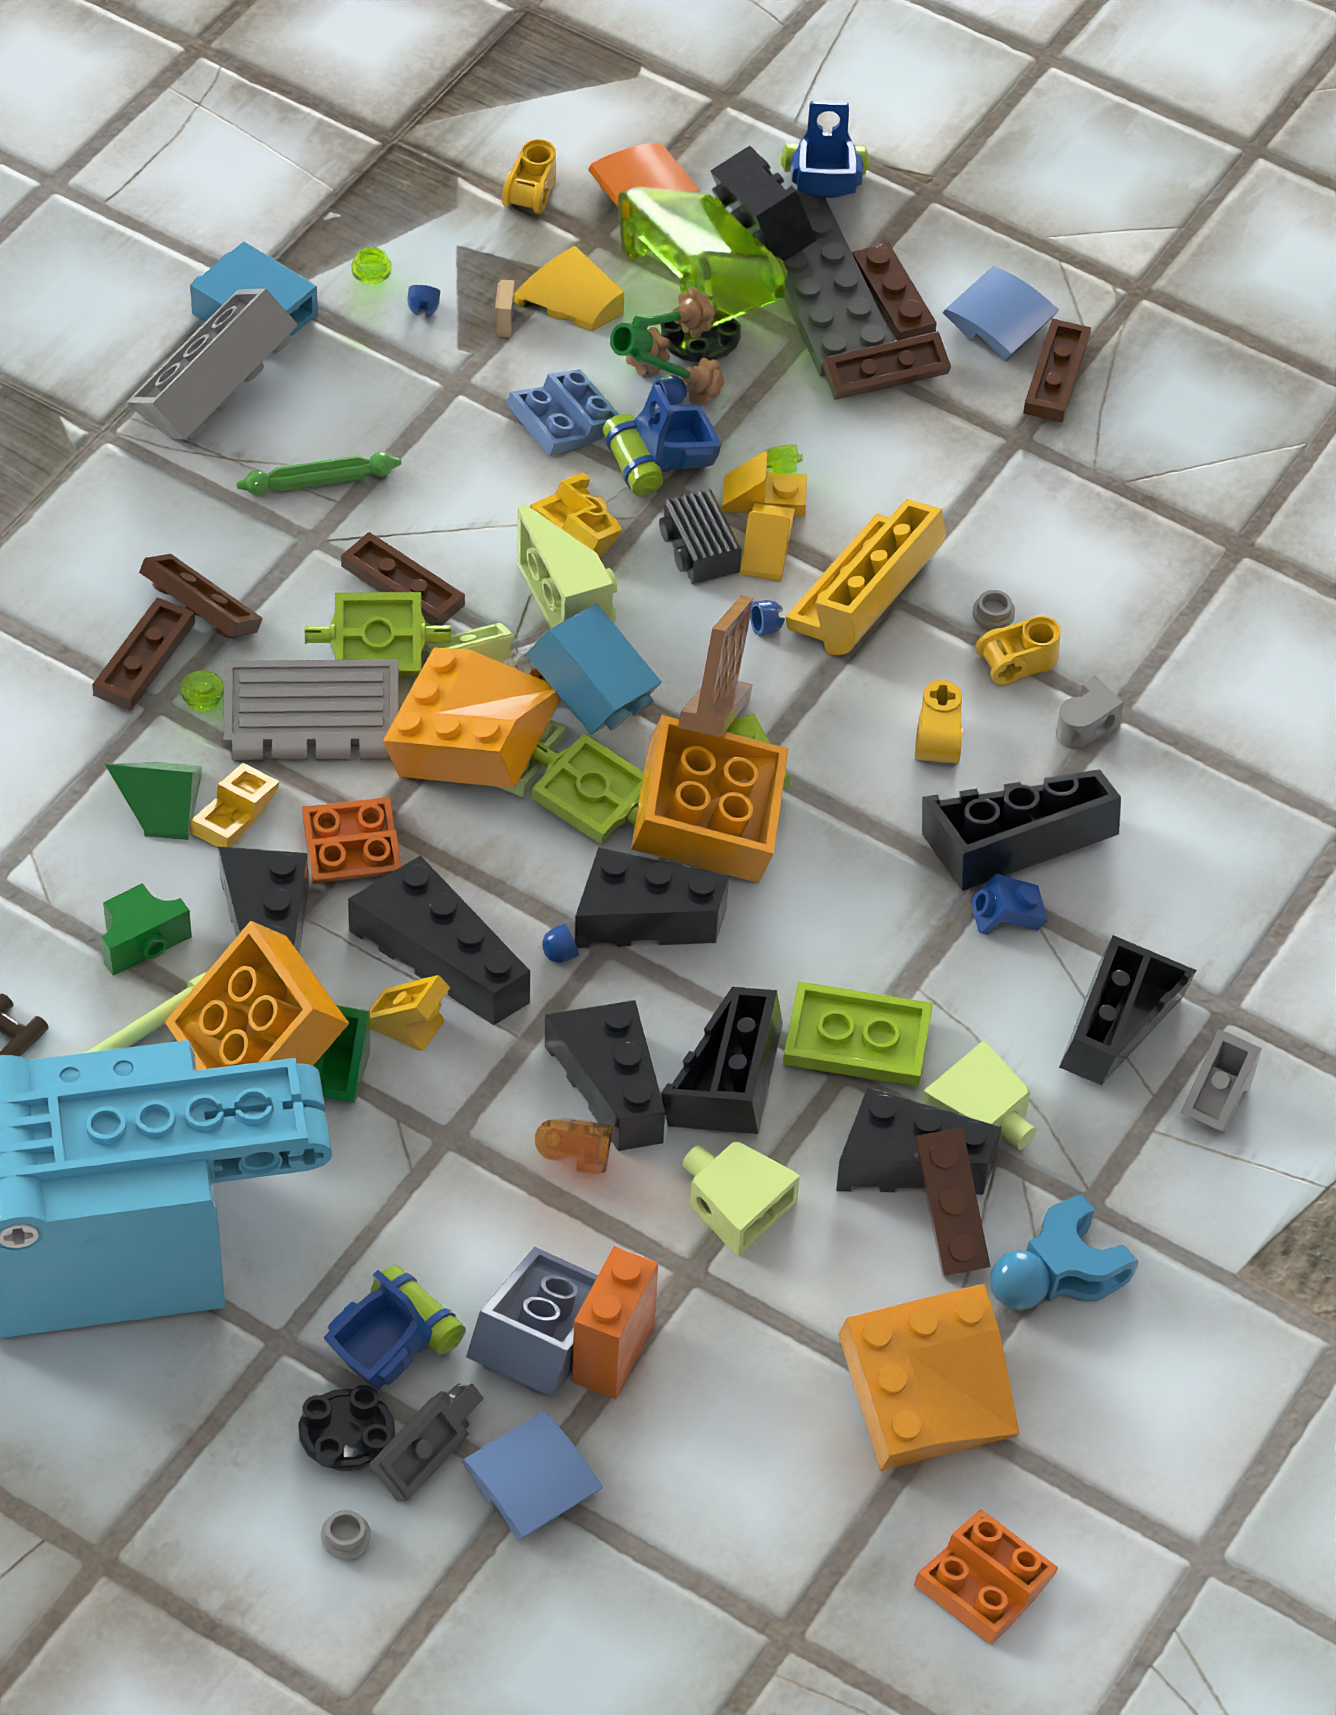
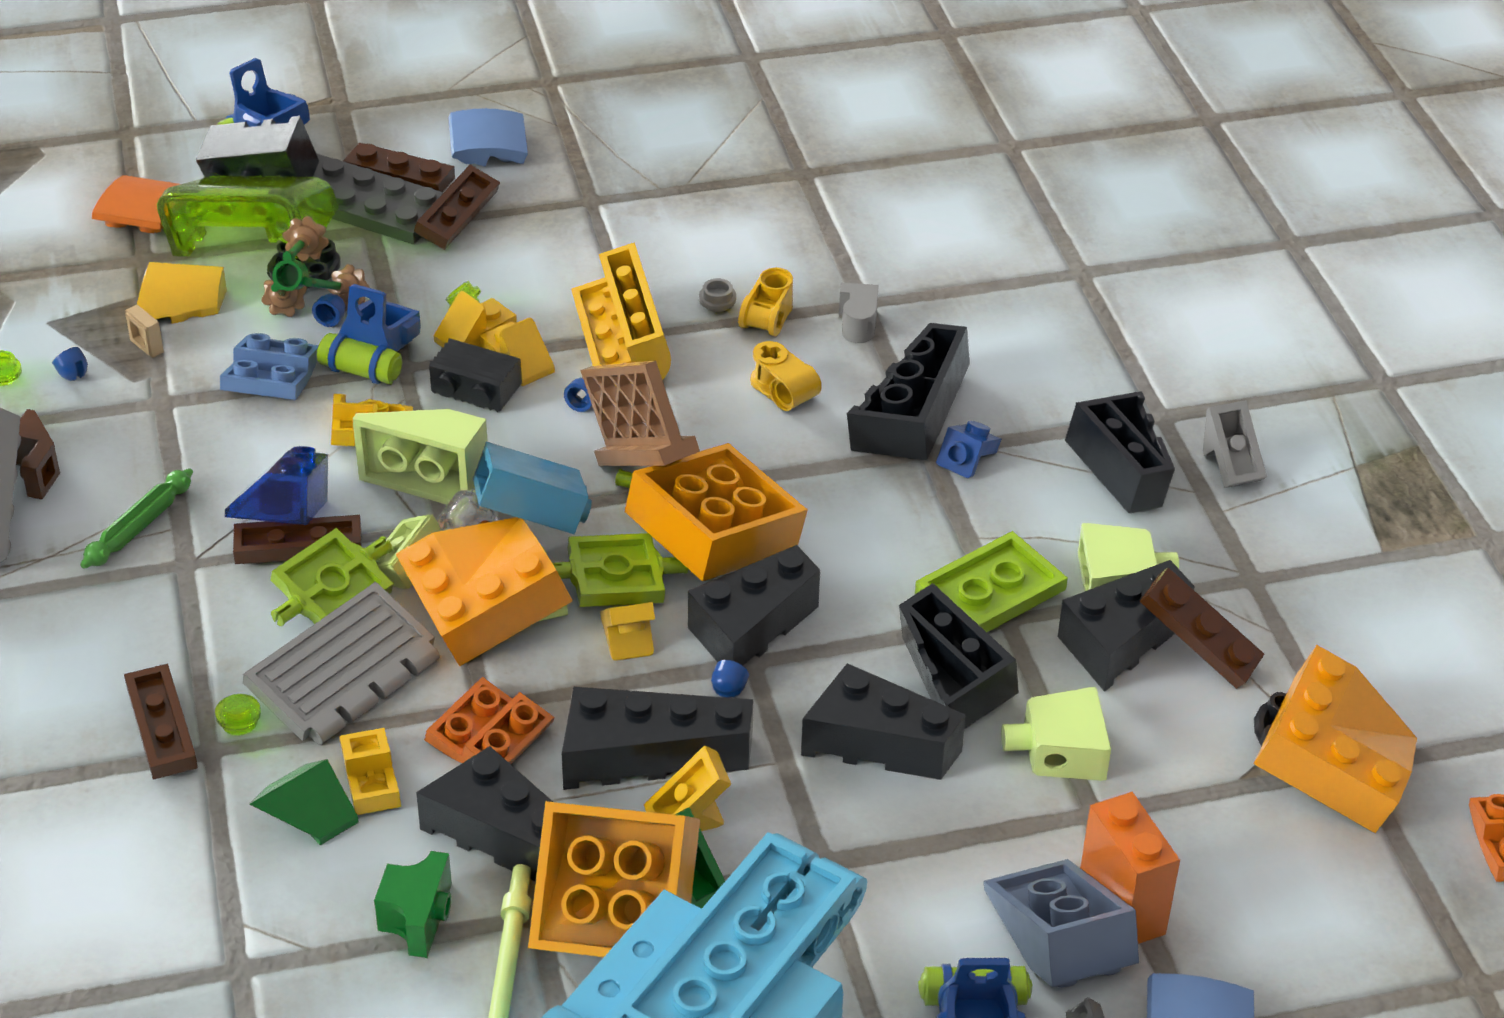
camera: 45 degrees left, 10 degrees down
reddish brown plate [139,554,263,638] -> none
yellow piece [502,139,556,215] -> none
clear orange leg [535,1118,613,1174] -> none
dark azure piece [990,1195,1139,1310] -> none
reddish brown plate [1023,318,1091,423] -> none
none -> reddish brown slope [16,409,60,500]
none -> clear blue slope [225,446,328,525]
none -> yellow slope [600,602,655,661]

